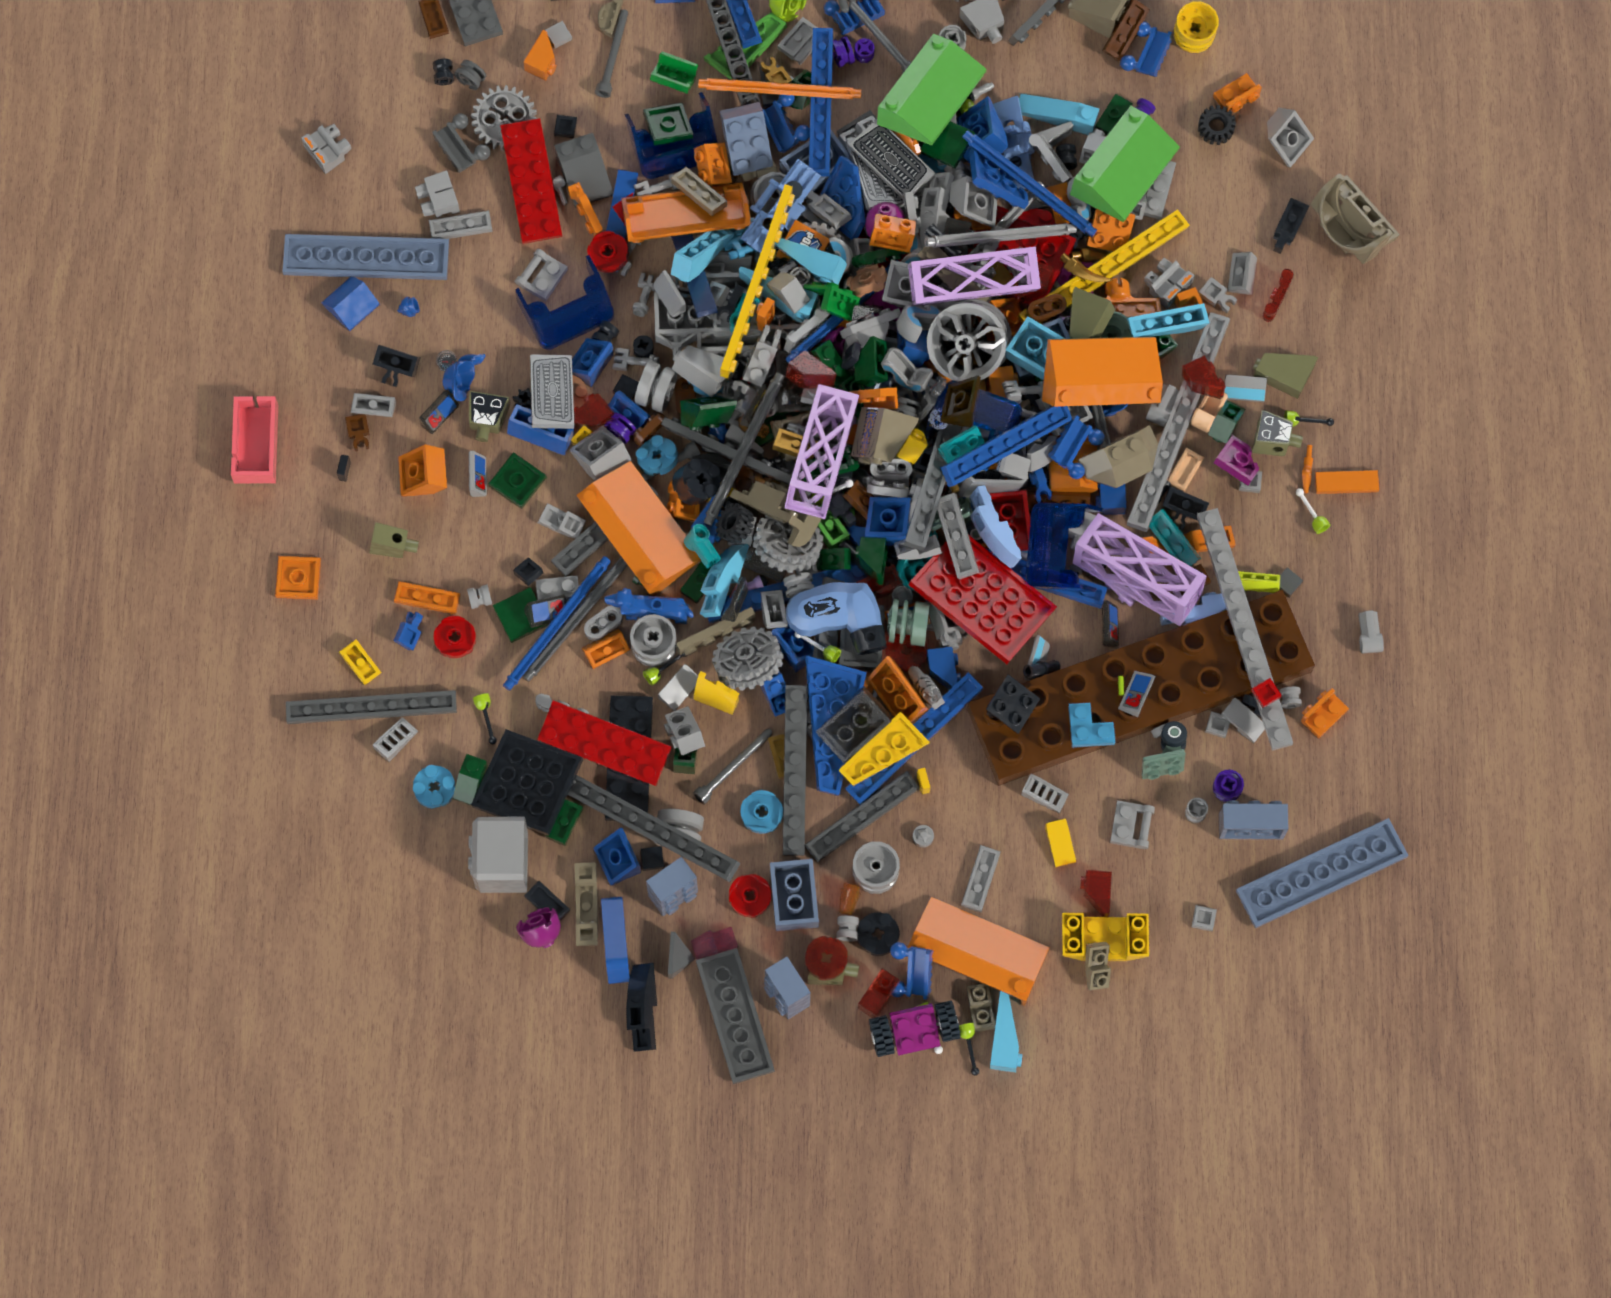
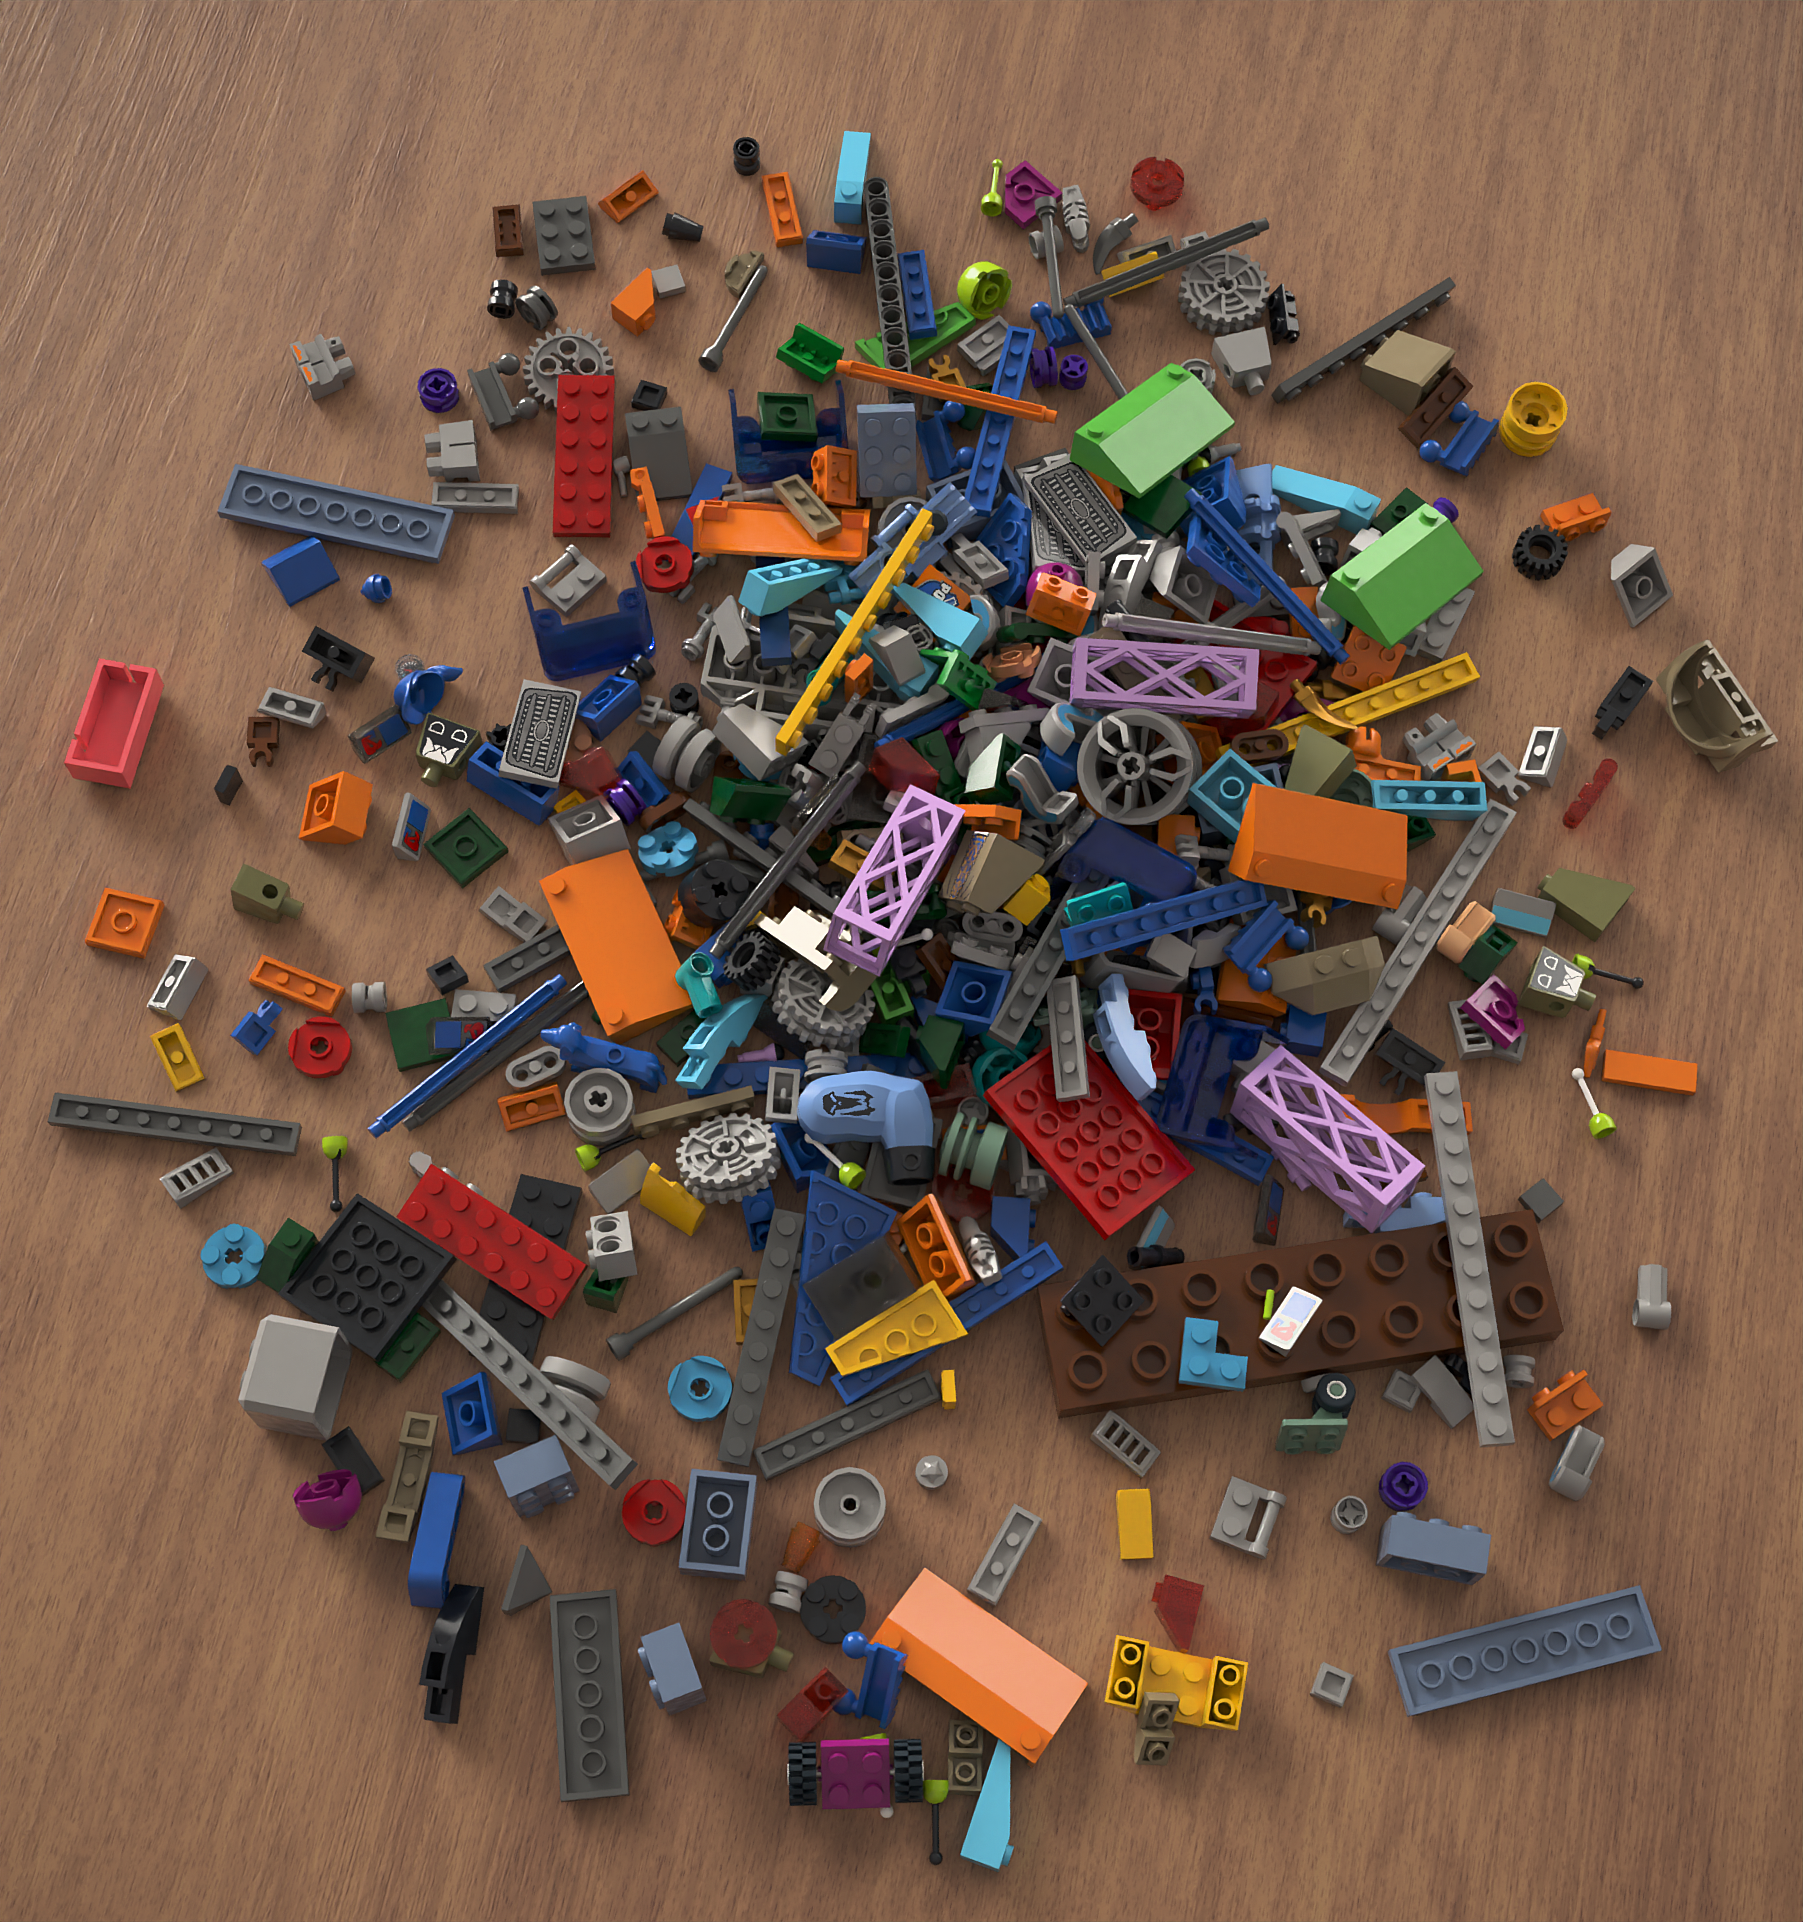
camera: 10 degrees right, 5 degrees down
clear pink slope [691,927,738,960] -> none
clear smoke slope [721,577,748,622] -> none
black tile [841,342,861,371] -> none
light grey slope [894,535,942,560] -> none
dark brown slope [940,375,981,428] -> none
teal plate [1149,509,1202,567] -> none
light nougat tile [1167,448,1204,492] -> none
clear red slope [1181,355,1226,399] -> none
neon yellow piece [1238,571,1280,593] -> none
red plate [1251,678,1282,708] -> none
none -> light grey slope [147,954,208,1020]
none -> dark purple wheel [417,368,459,413]
none -> pearl gold plate [1300,891,1333,929]
none -> light grey slope [1447,1000,1494,1060]
none -> light grey animal [1548,1425,1605,1501]

